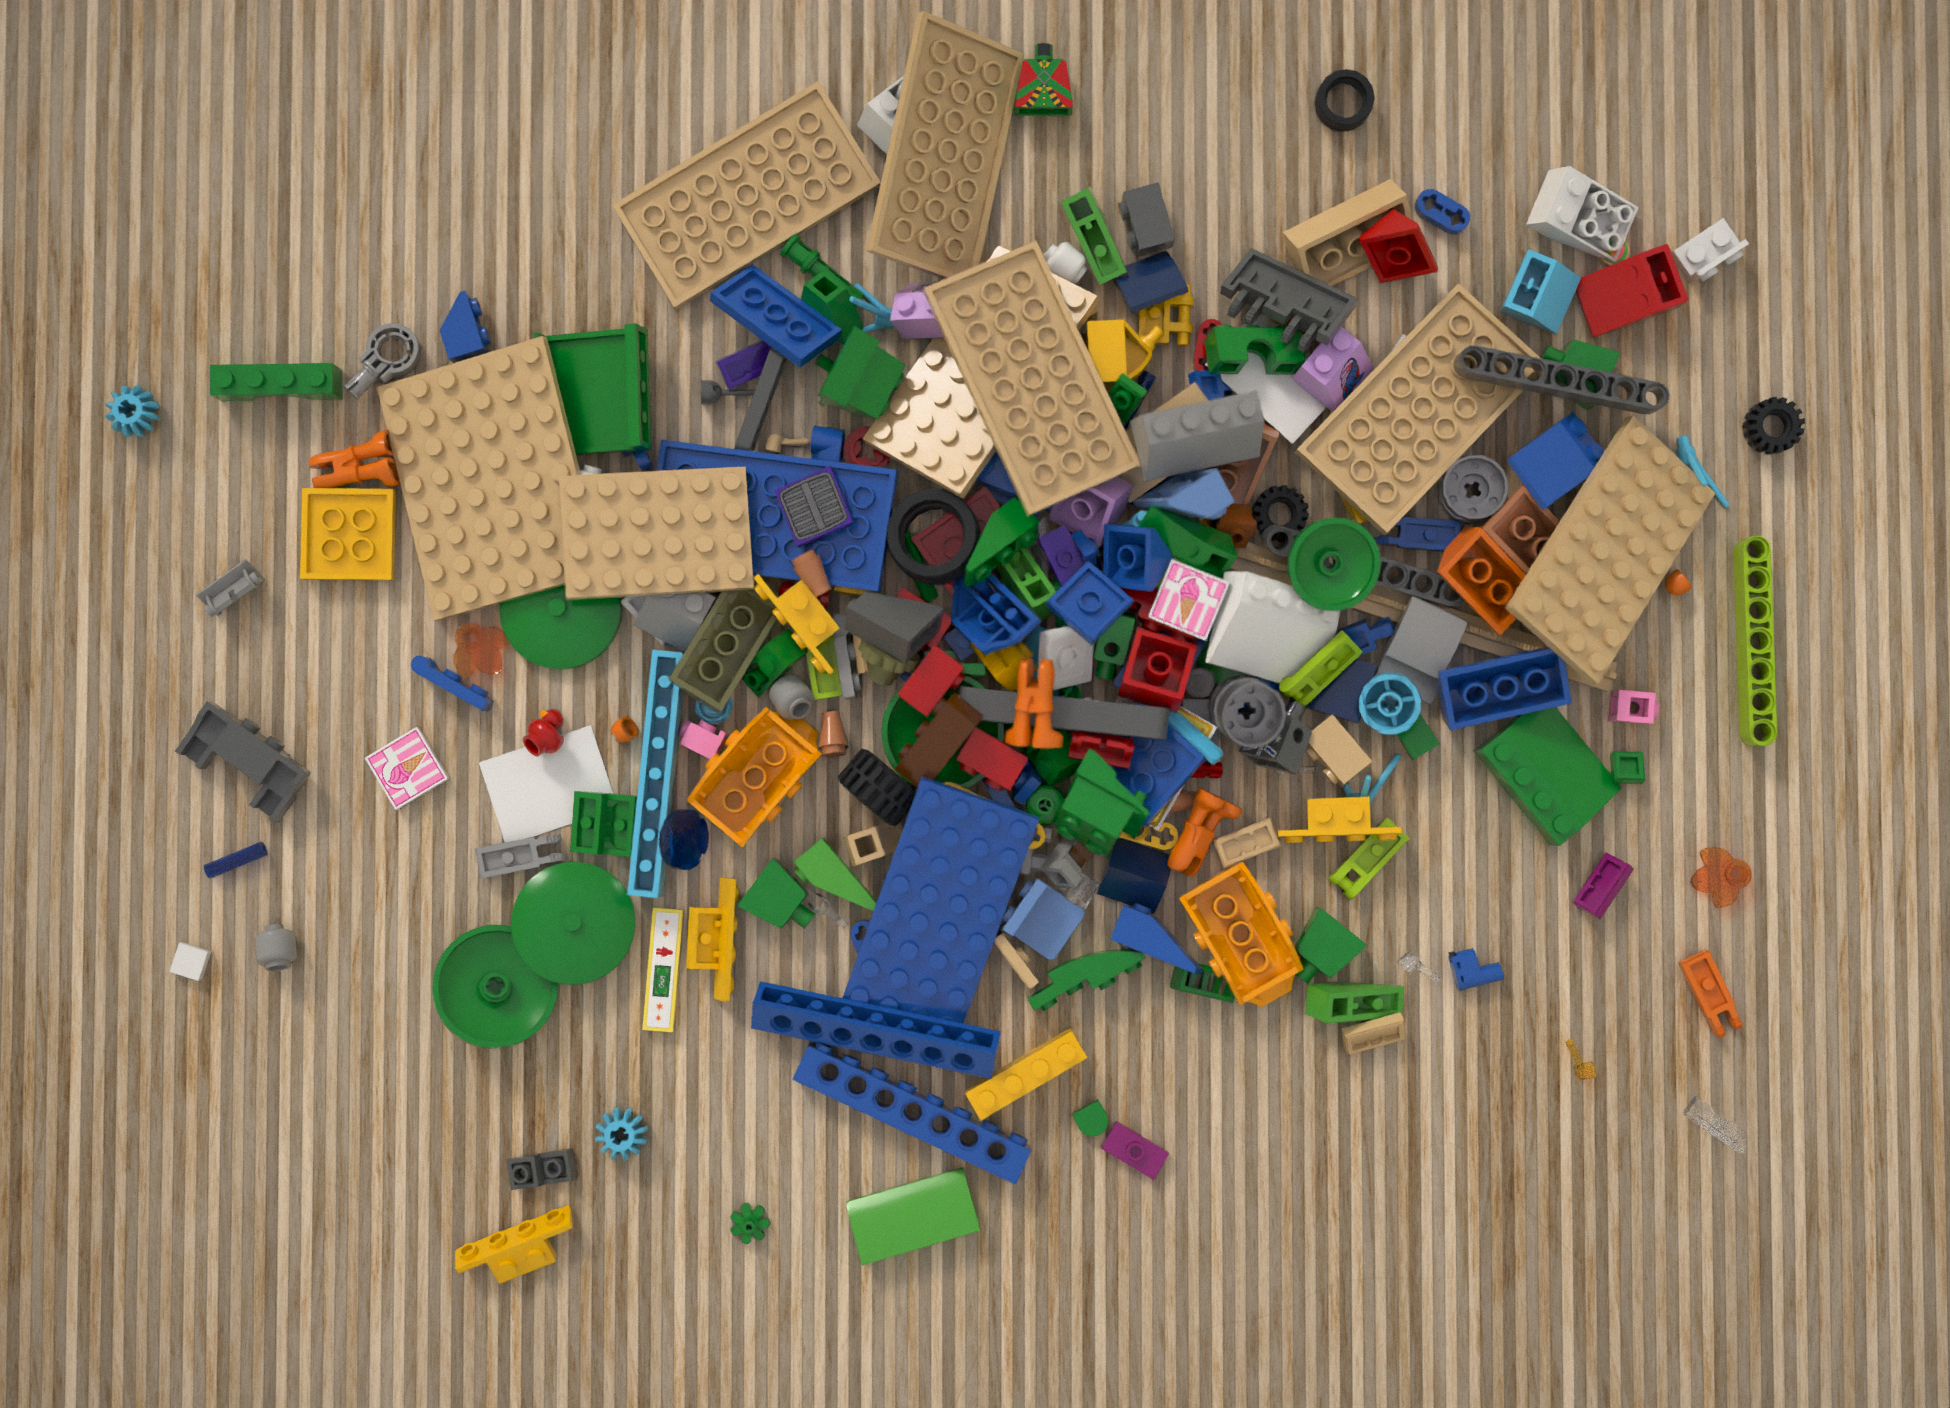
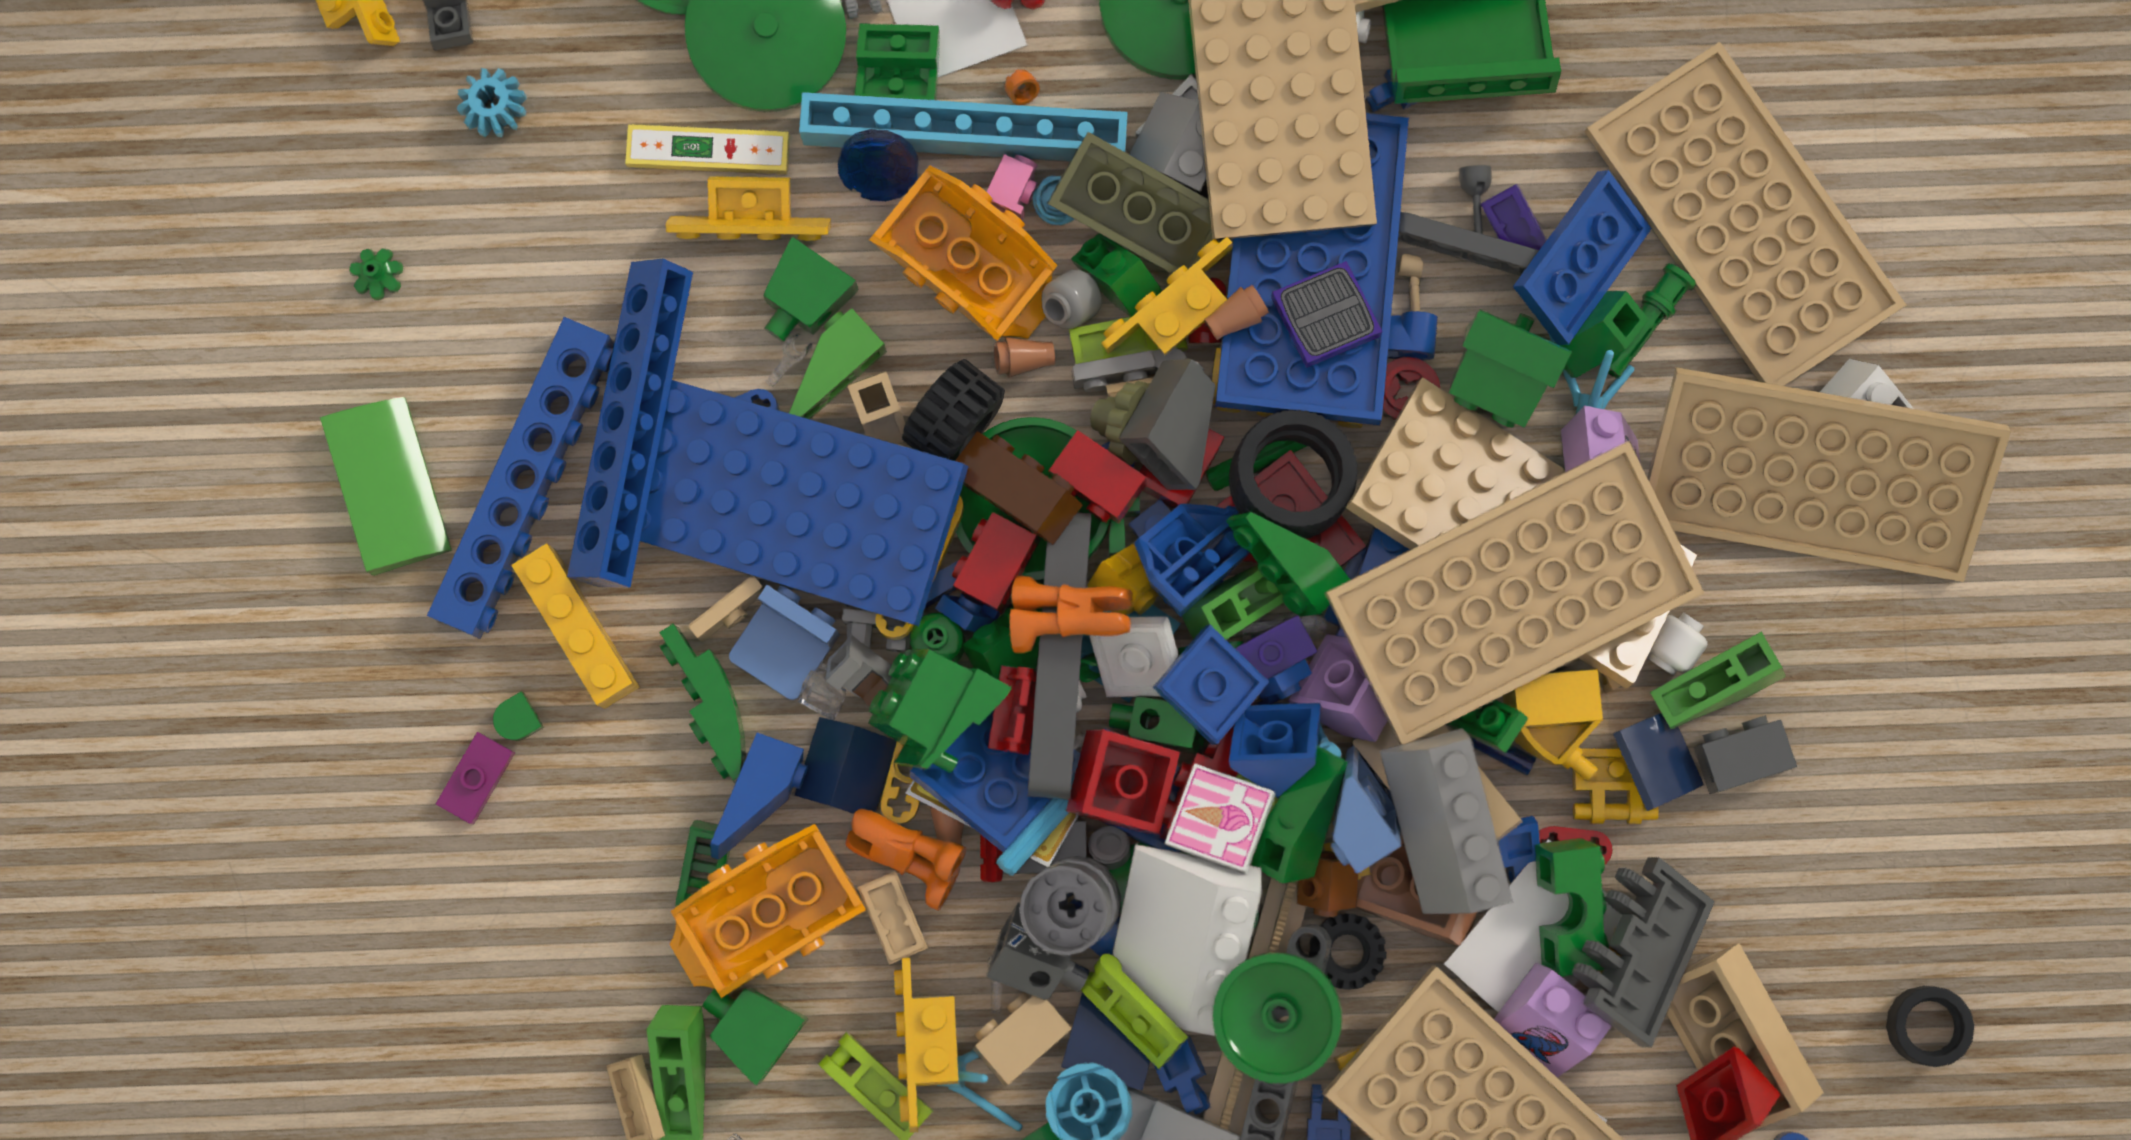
camera: 90 degrees right, 5 degrees down
torso [1015,43,1073,116] -> none

